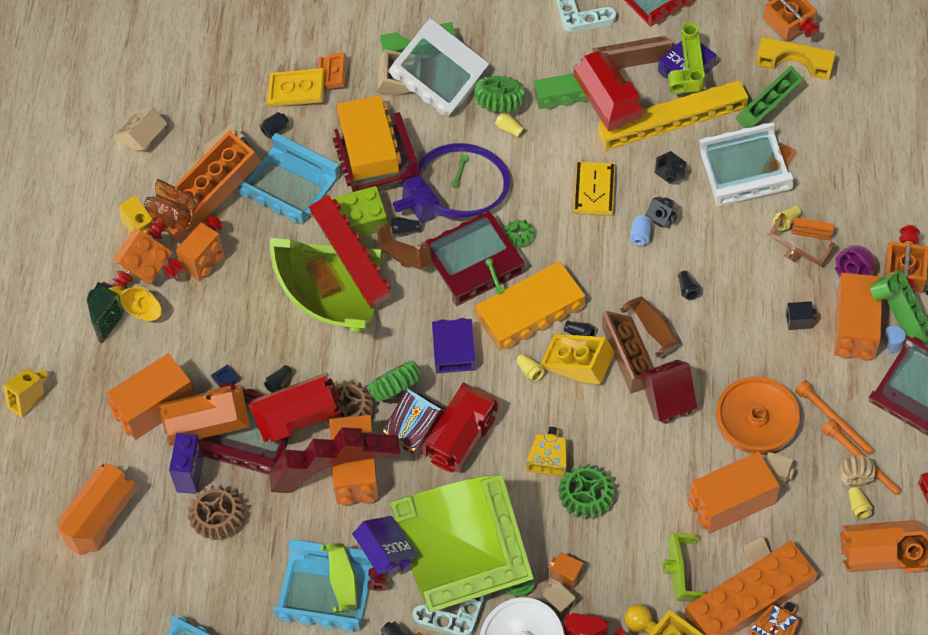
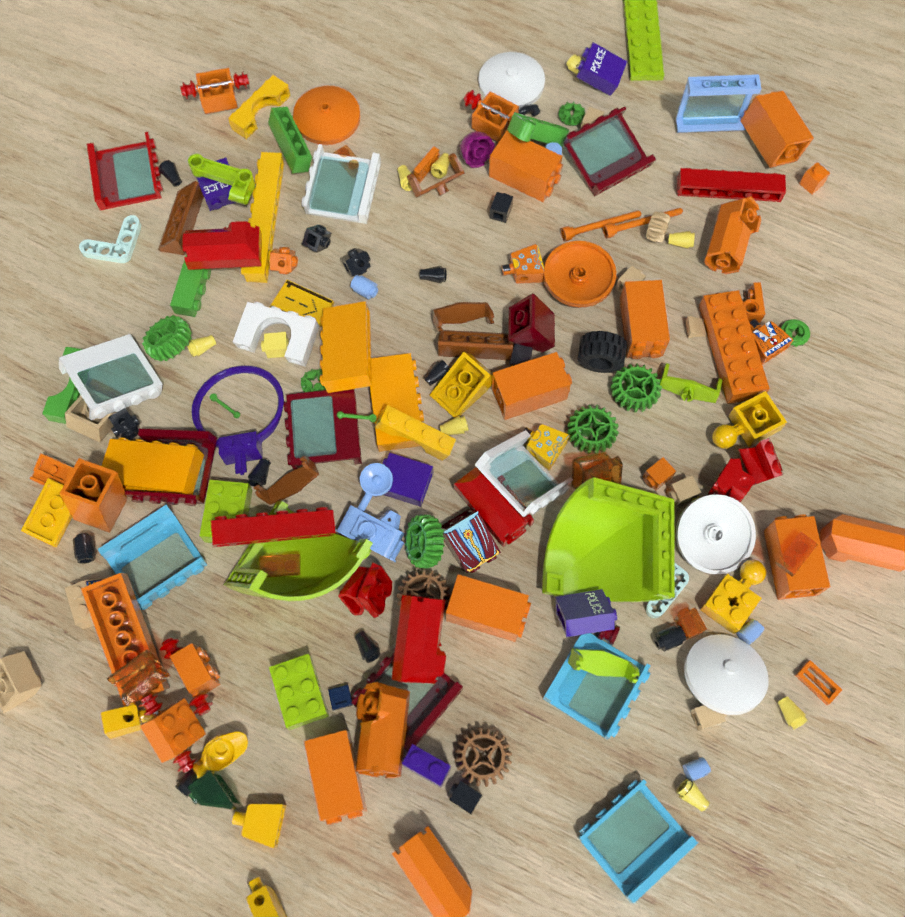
camera: 70 degrees left, 10 degrees up
dark red arch [269,427,401,493] -> none
none -> orange brick [60,458,127,533]
none -> black brick [108,408,140,440]
none -> black cone [159,160,182,187]
none -> yellow torso [232,804,287,848]
none -> white arch [233,302,320,367]
none -> light yellow brick [261,332,289,358]
none -> lime brick [269,654,329,730]
none -> orange brick [270,247,298,274]
none -> orange dish [293,86,361,145]
none -> light orange brick [320,301,372,393]
none -> light blue piece [335,463,404,562]
none -> red piece [338,562,393,618]
none -> yellow arch [375,405,456,461]
none -> light yellow cone [431,153,450,179]
none -> black brick [448,781,482,815]
none -> panel [475,430,573,517]
none -> orange brick [492,352,572,420]
none -> orange torso [501,244,544,284]
none -> black brick [509,344,533,367]
none -> clear orange piece [571,452,623,489]
none -> black tyre [577,331,627,373]
none -> bright green gear [610,363,662,413]
none -> orange plate [743,282,766,323]

